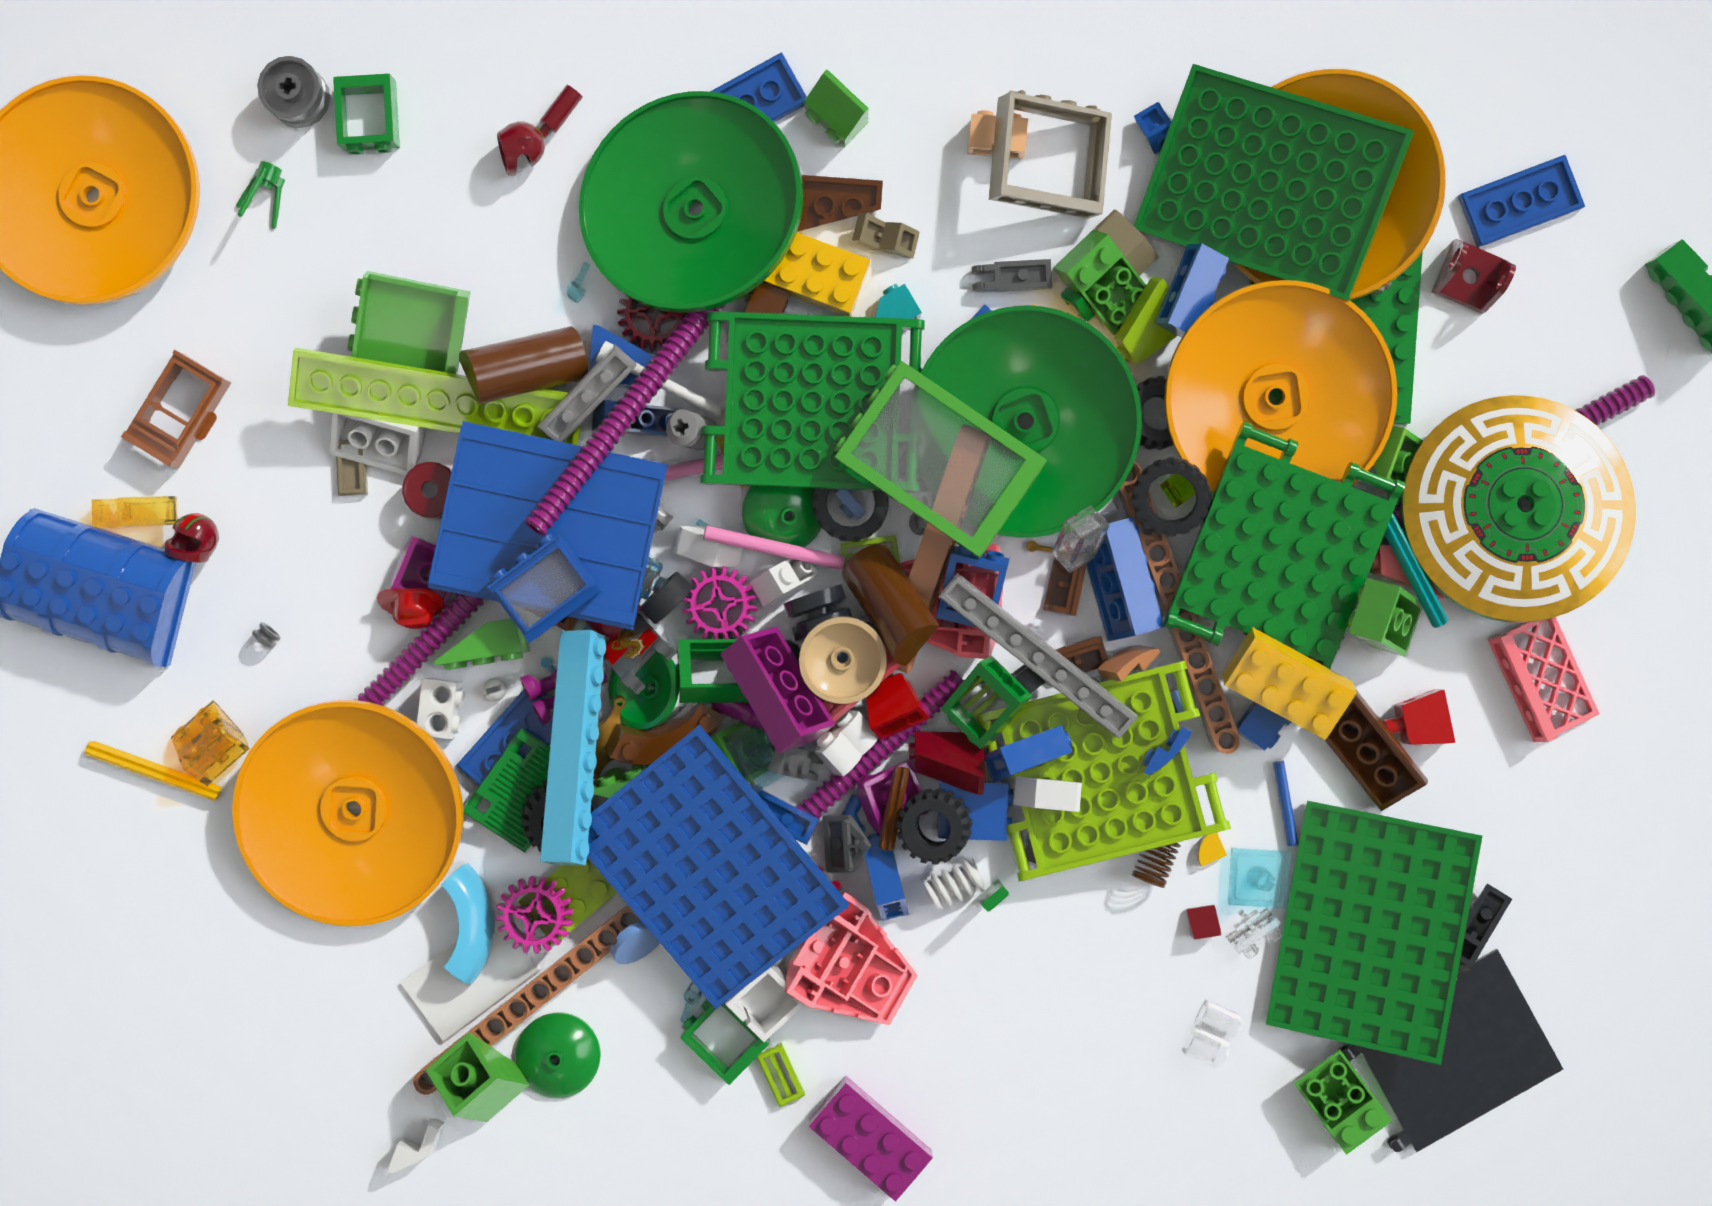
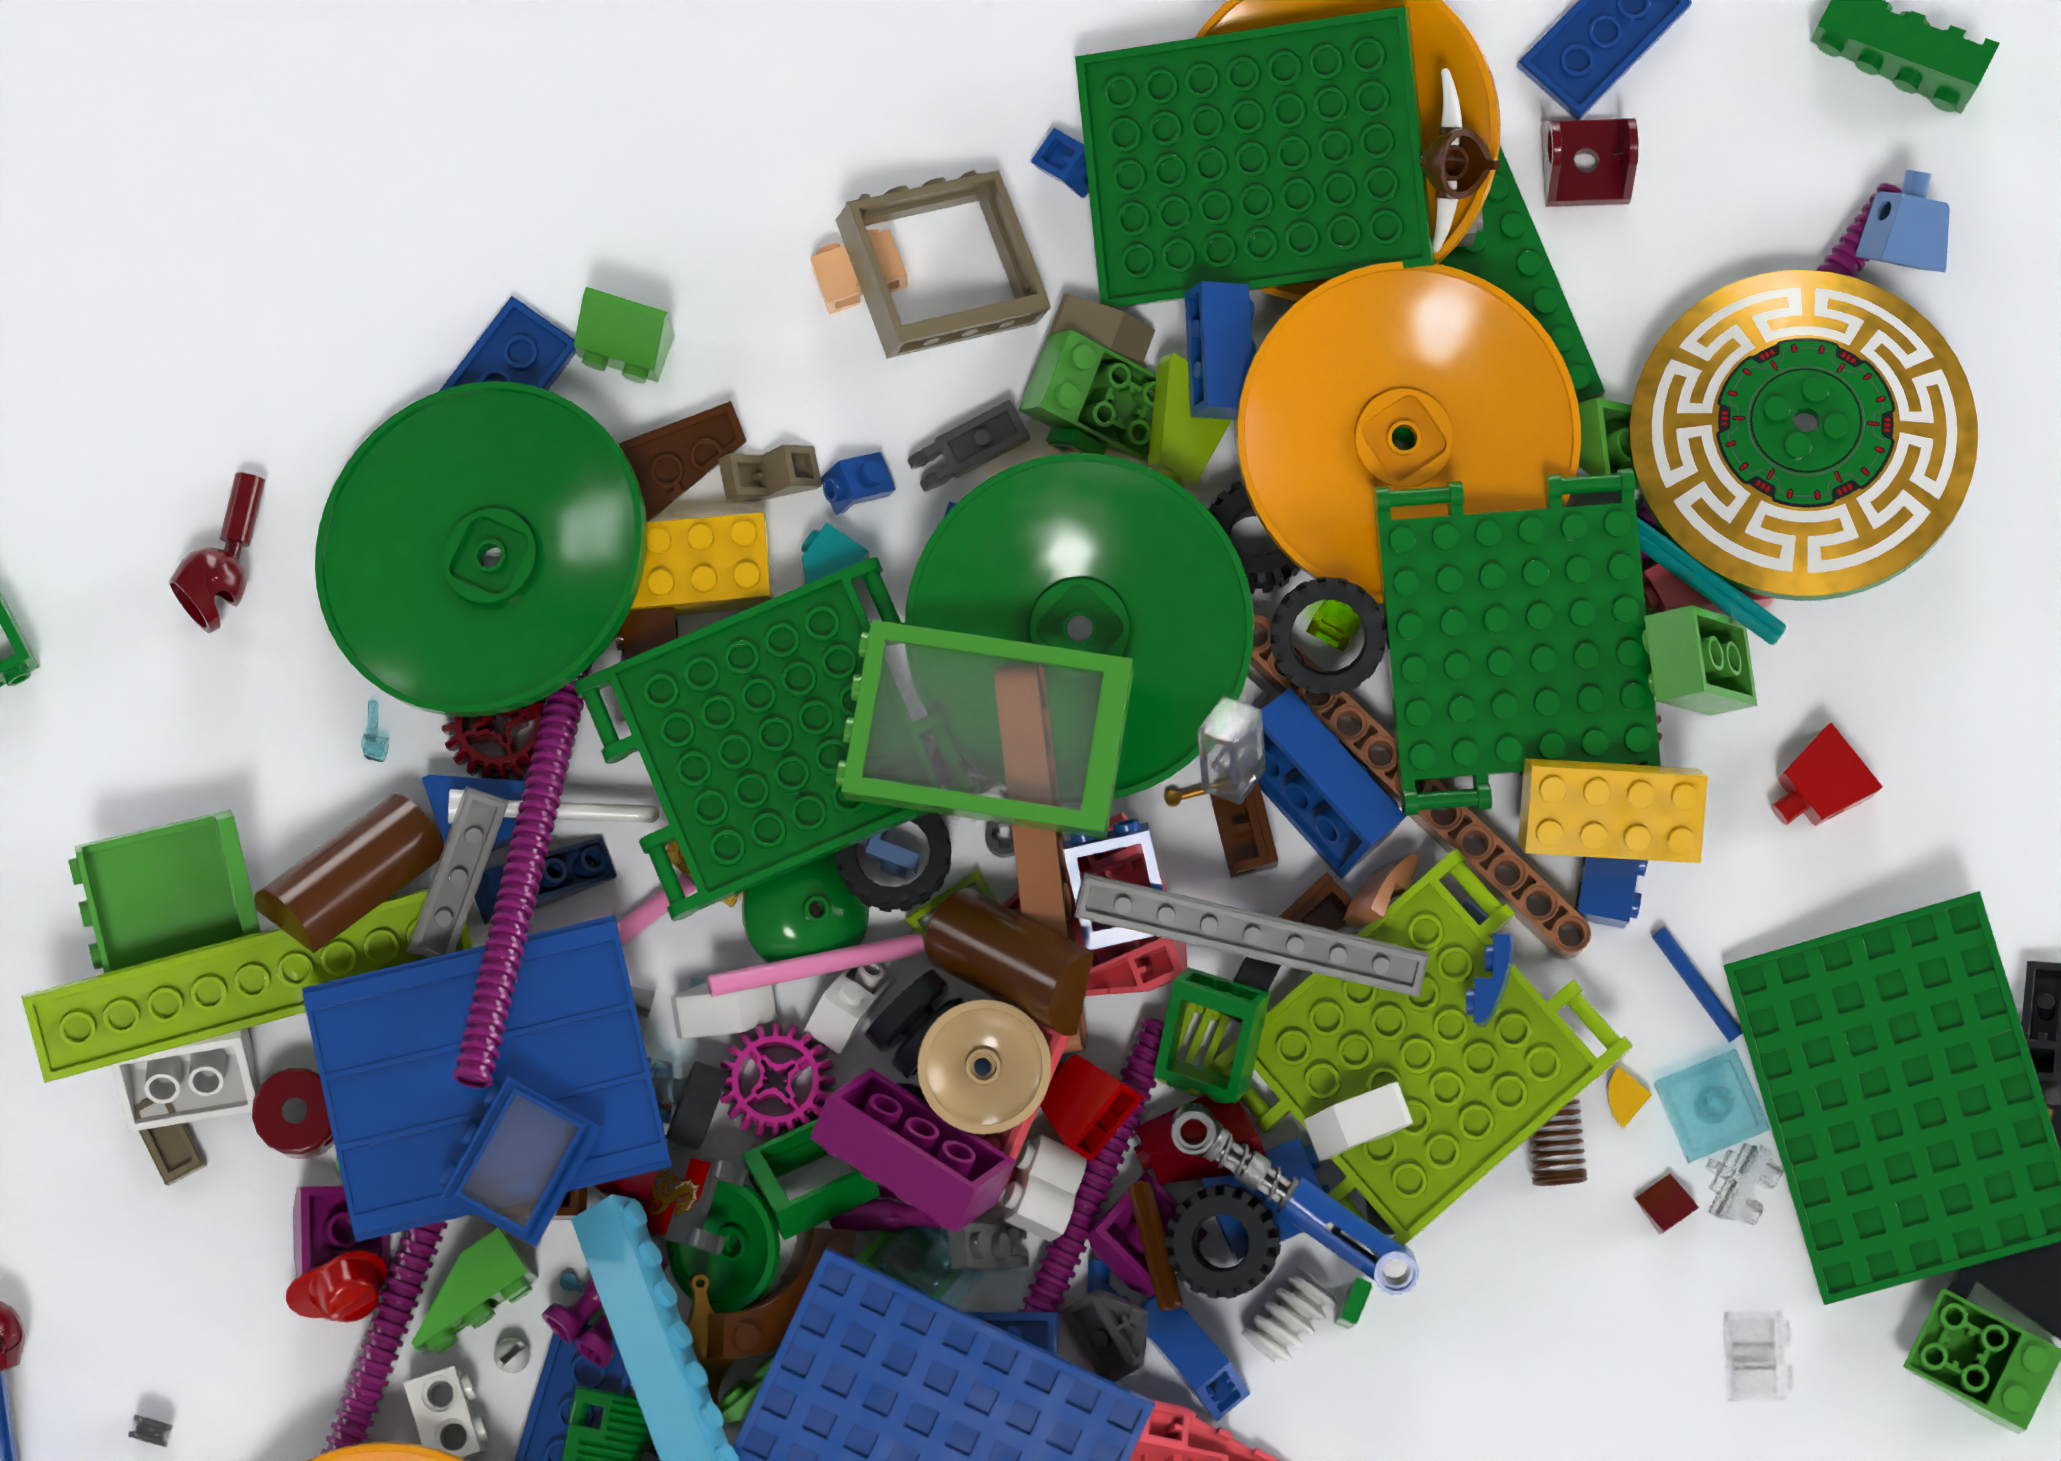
camera: 25 degrees left, 10 degrees down
light grey piece [666,409,717,451] -> none
blue slope [984,725,1072,782] -> none
reddish brown brick [1325,689,1429,811] -> none
coral fence [1487,617,1600,742] -> none
none -> blue bracket [821,452,896,515]
none -> piece [1171,1103,1419,1295]
none -> reddish brown helmet [1420,68,1500,253]
none -> medium blue torso [1856,170,1950,273]

